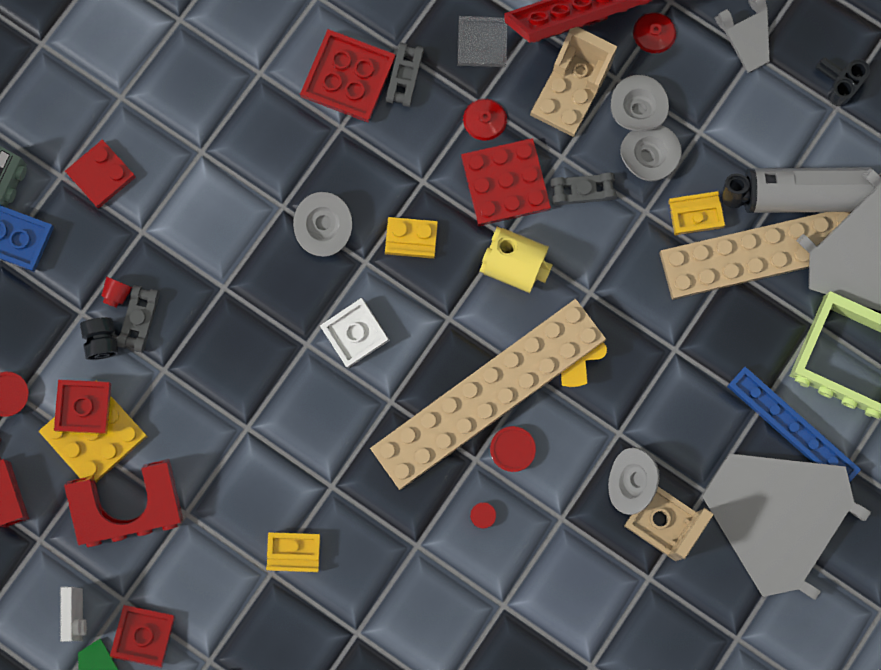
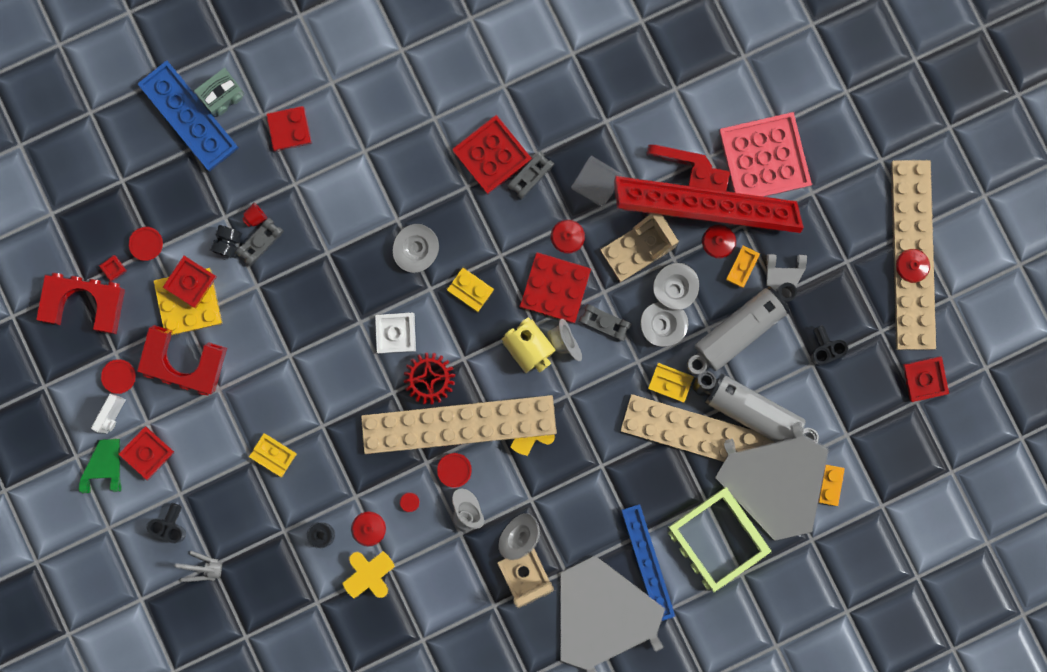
camera: 30 degrees right, 5 degrees up
none -> red piece [101,359,136,394]
none -> black wheel [307,523,335,548]
none -> yellow piece [343,552,395,599]
none -> red piece [351,512,386,546]
none -> red gear [403,353,455,405]
none -> light grey piece [452,489,484,533]
none -> light grey piece [547,319,582,361]
none -> light grey piece [686,282,797,375]
none -> light orange plate [726,246,760,289]

